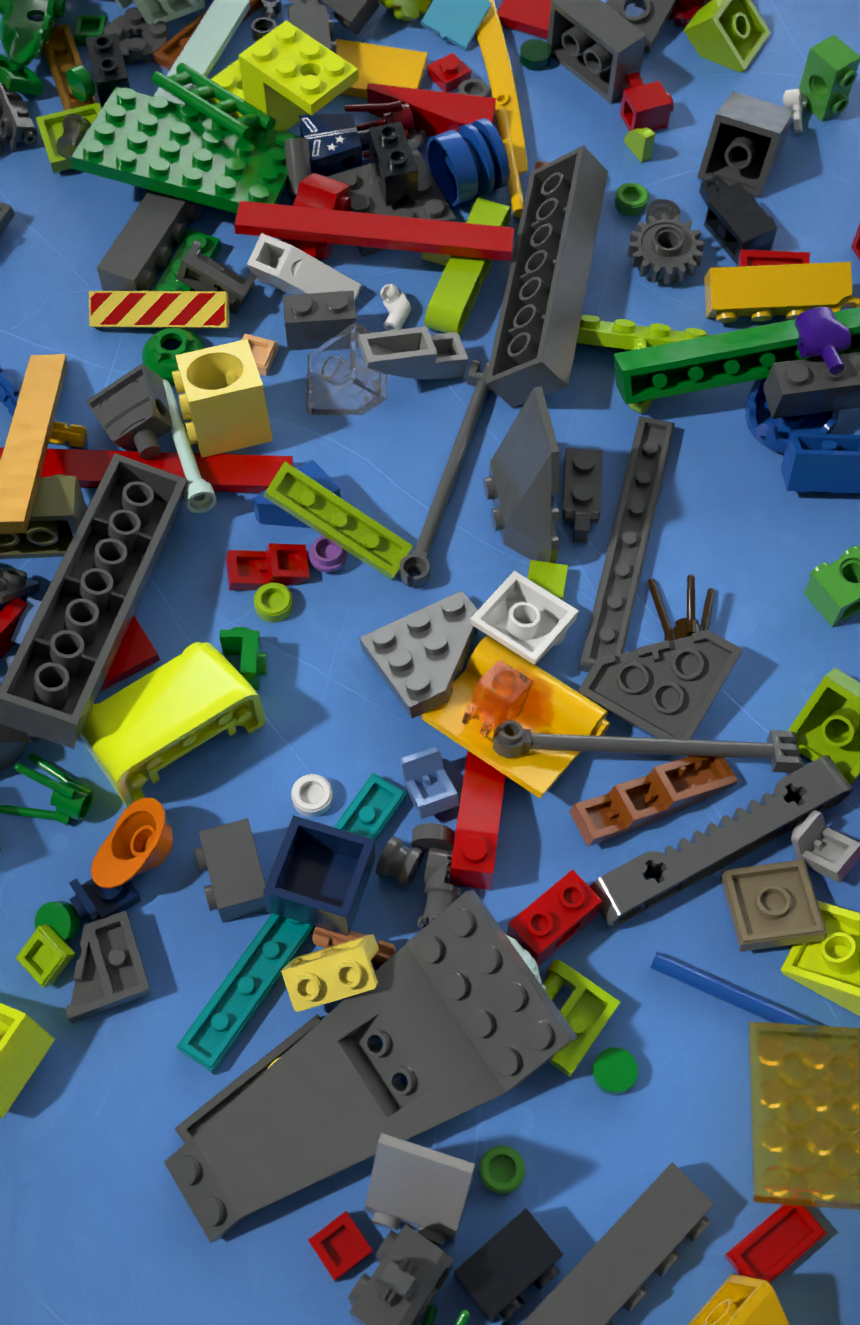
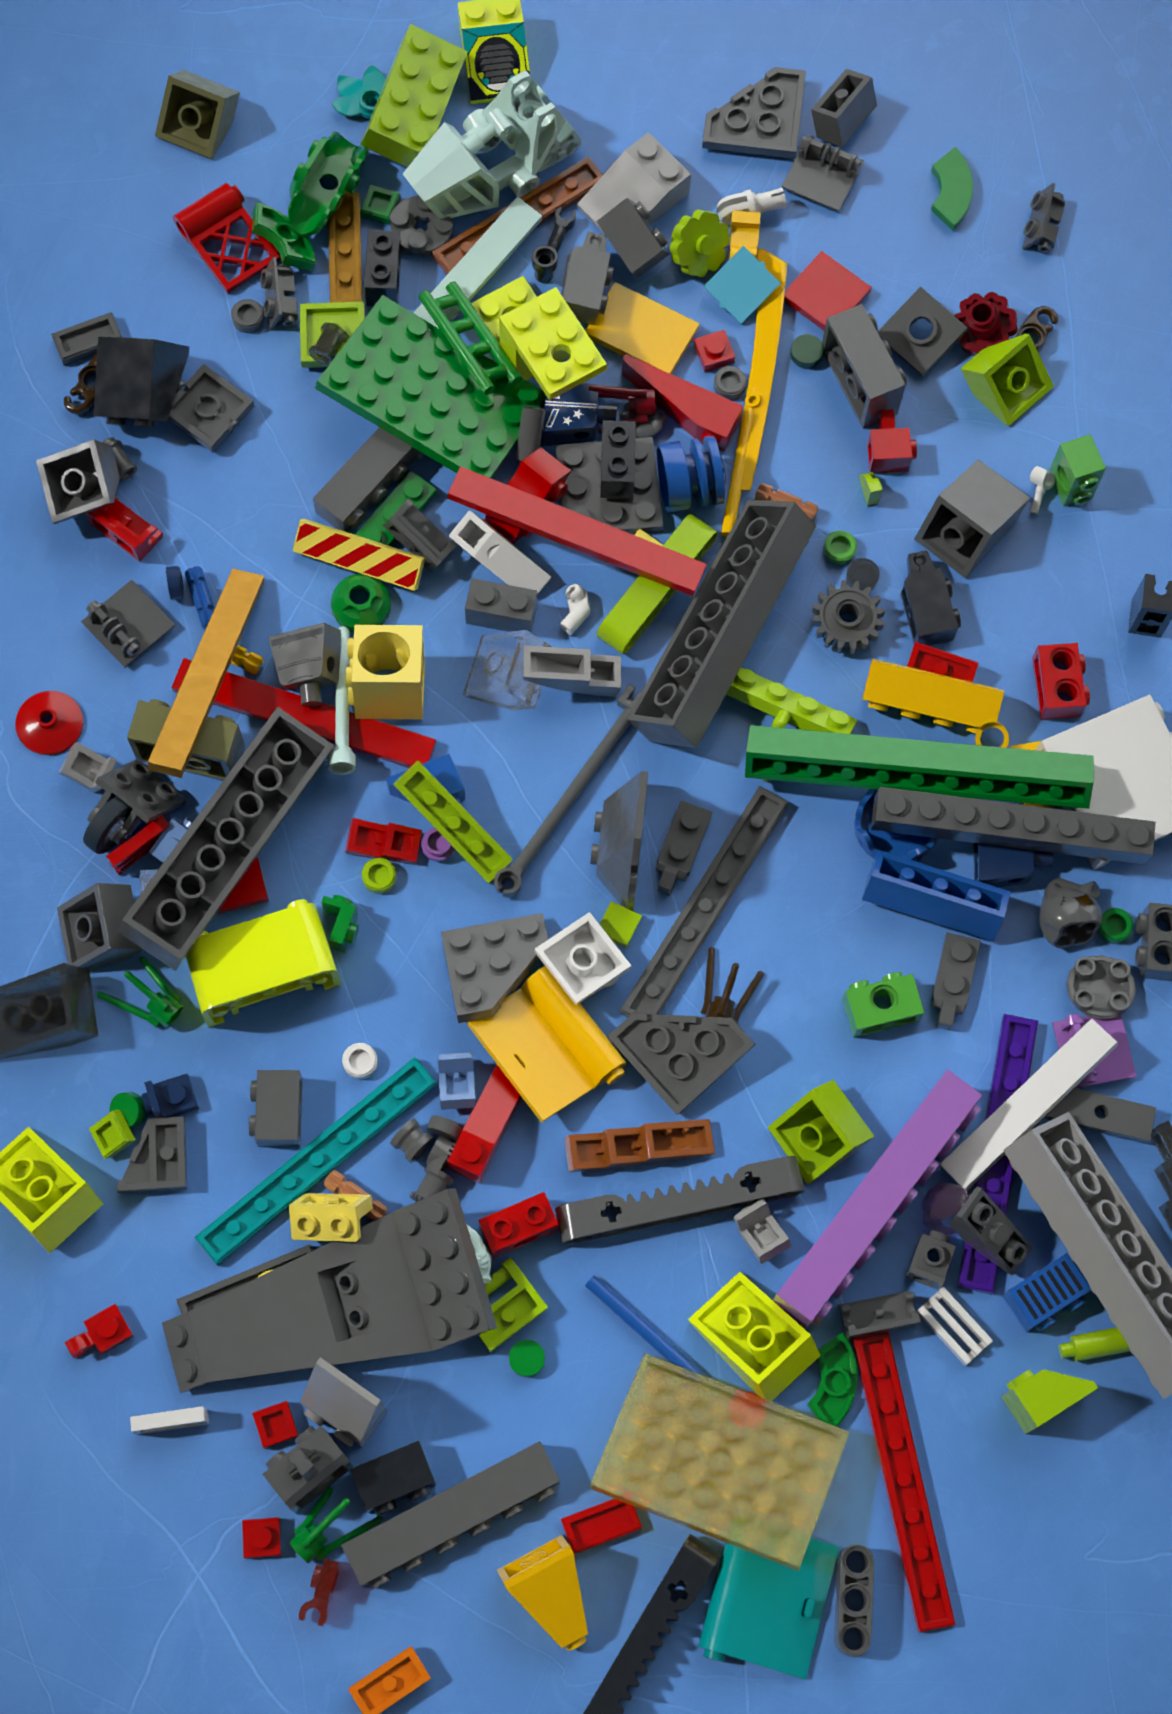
camera: 15 degrees right, 10 degrees up
green tile [66,65,95,102] -> none
orange piece [91,797,173,889] -> none
light nougat tile [242,334,279,376] -> none
dark blue piece [263,815,375,936] -> none
clear orange brick [462,660,533,736] -> none
bright green tile [479,1145,525,1195] -> none
dark grey hinge [492,720,803,773] -> none
dark tan plate [720,859,827,952] -> none
dark purple piece [794,307,851,374] -> none
none -> red plate [65,1304,134,1358]
none -> white tile [130,1406,209,1435]

